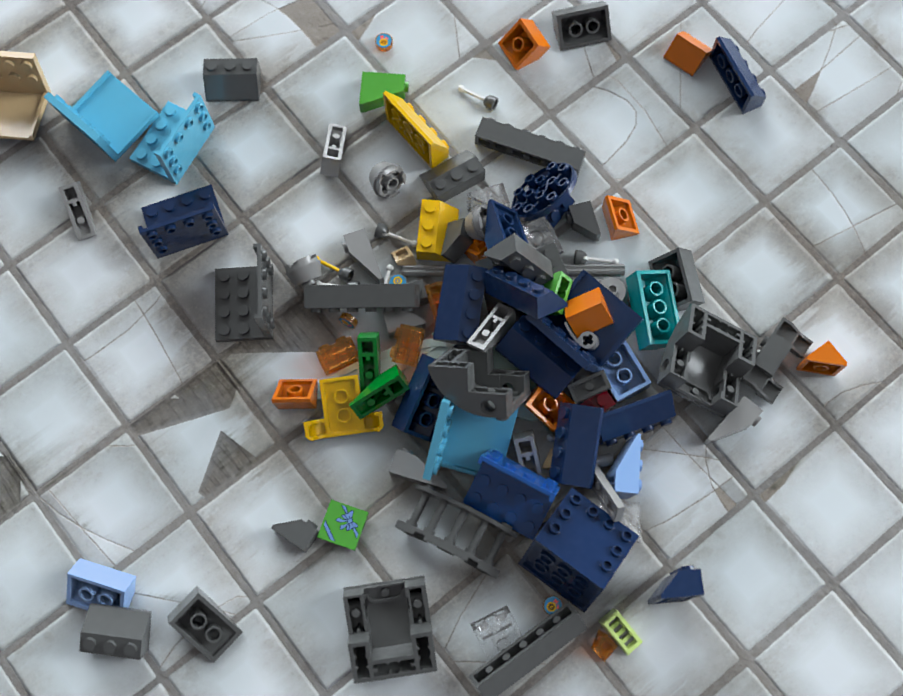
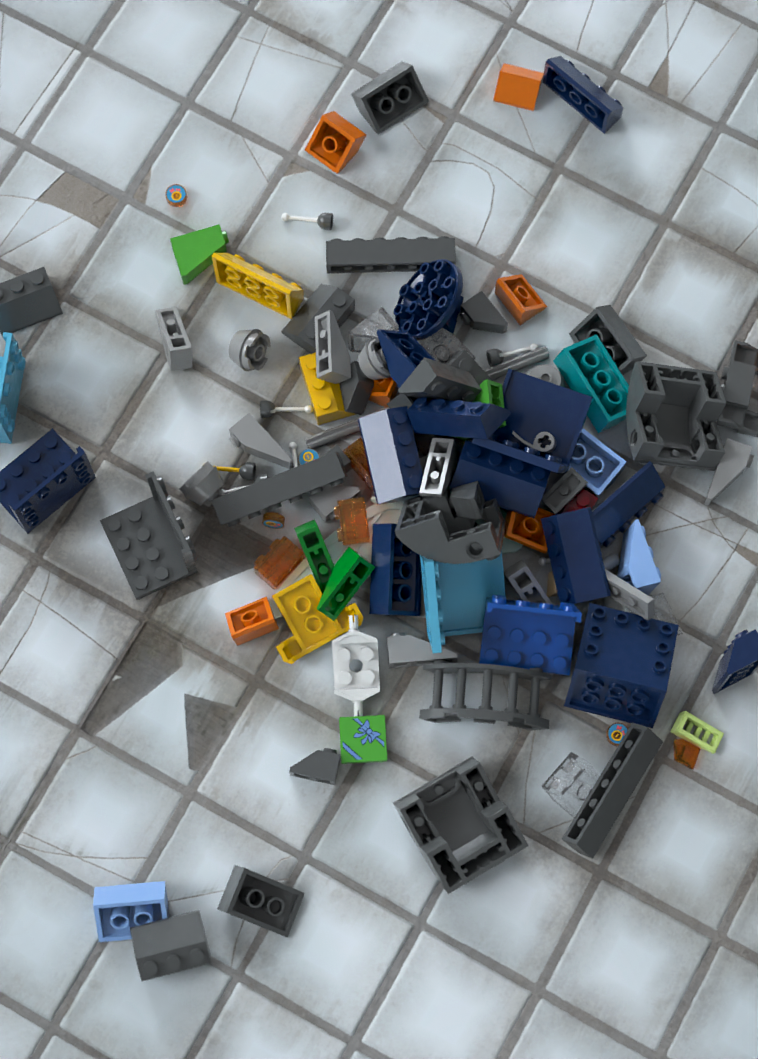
camera: 25 degrees left, 0 degrees up
tan slope [391,246,417,266] -> none
orange slope [564,287,614,338] -> none
none -> light grey slope [315,310,351,384]
none -> white plate [332,615,380,717]
none -> dark grey slope [448,481,485,519]

